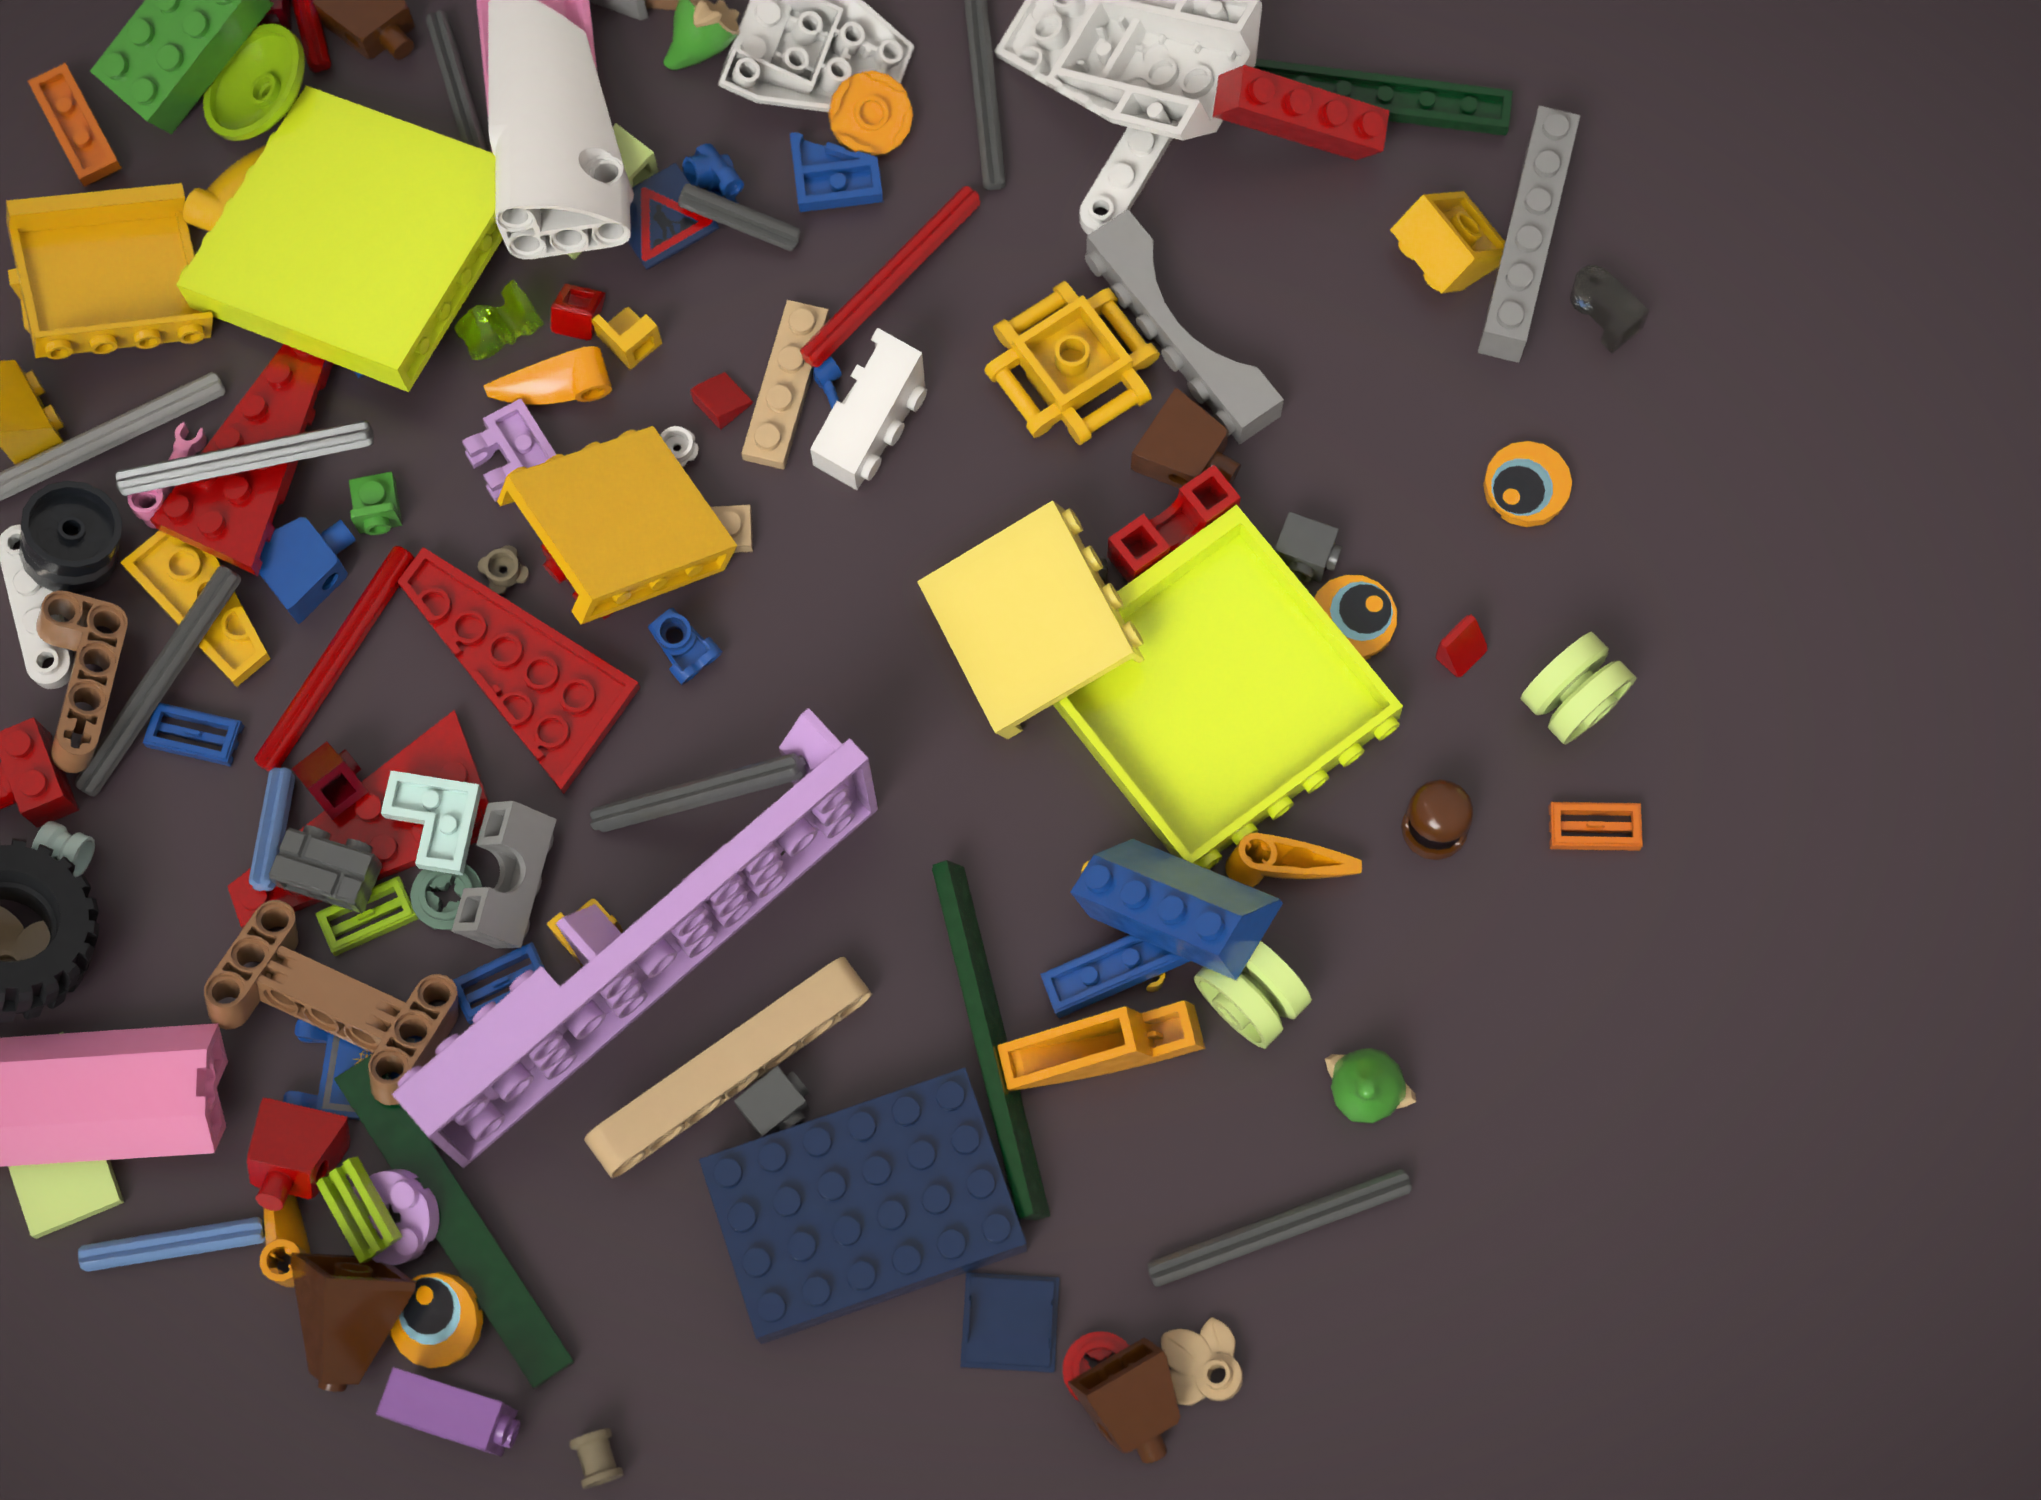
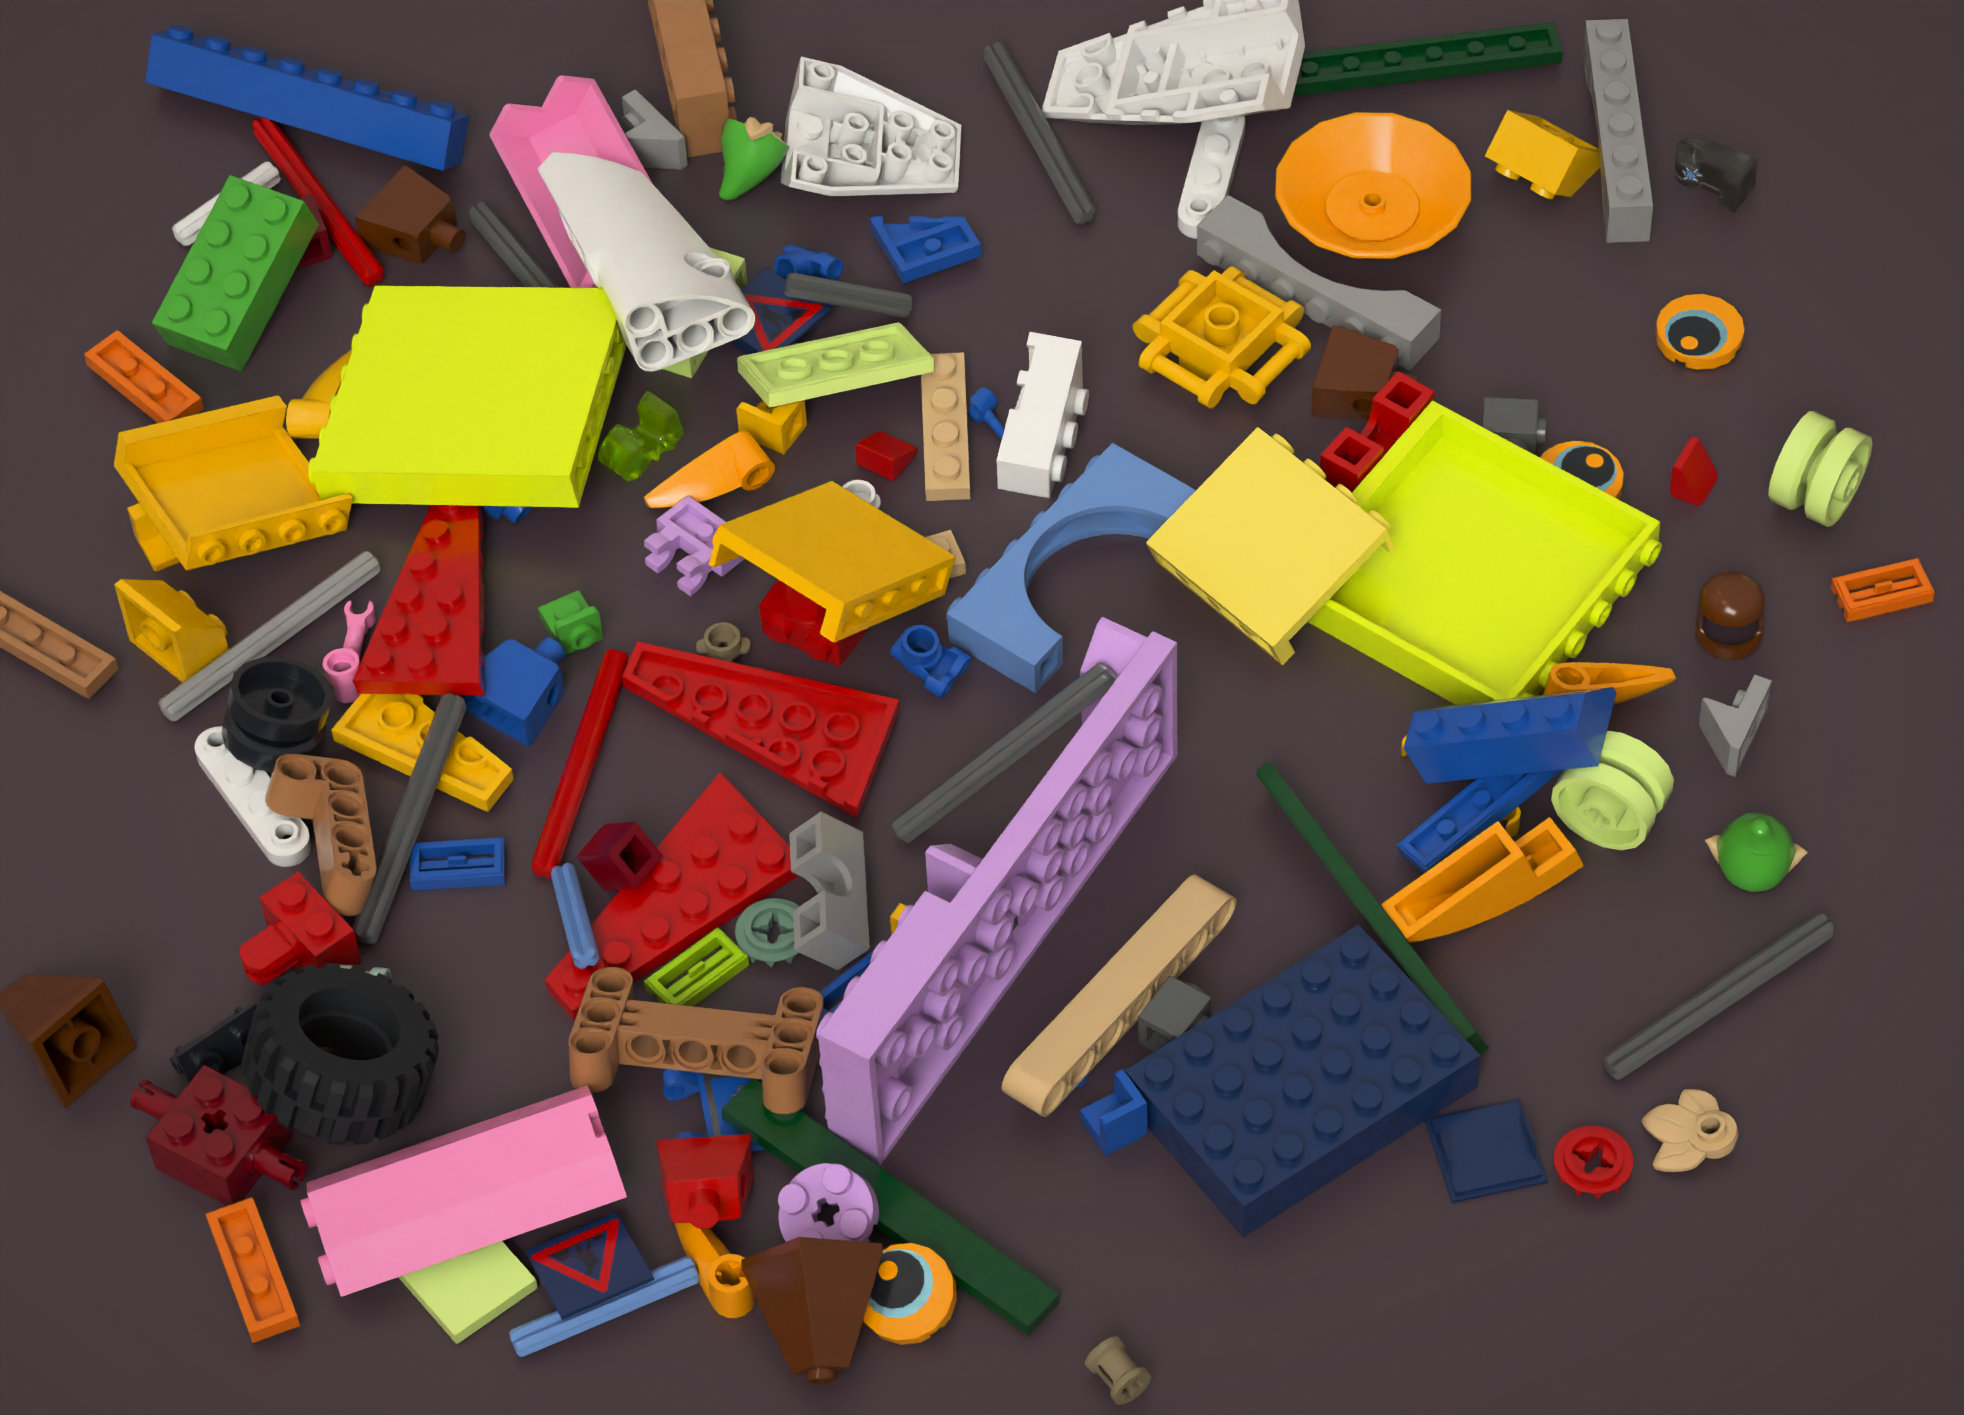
camera: 15 degrees left, 20 degrees down
axle [116,420,374,496] -> none
lime dish [203,24,305,141] -> none
dark grey brick [269,825,382,914] -> none
lime tile [315,1156,403,1263] -> none
medium lavender window [376,1367,520,1457] -> none
light aqua plate [381,771,482,875] -> none
red slope [551,284,605,340] -> none
red axle [800,186,980,368] -> none
light orange tile [828,70,913,156] -> none
reddish brown torso [1068,1337,1181,1463] -> none
red brick [1212,65,1390,160] -> none
none -> dark blue piece [525,1212,654,1320]
none -> yellowish green tile [737,322,934,408]
none -> medium blue arch [946,443,1196,694]
none -> blue panel [1080,1069,1148,1156]
none -> light orange dish [1275,112,1471,259]
none -> light grey slope [1699,674,1772,777]

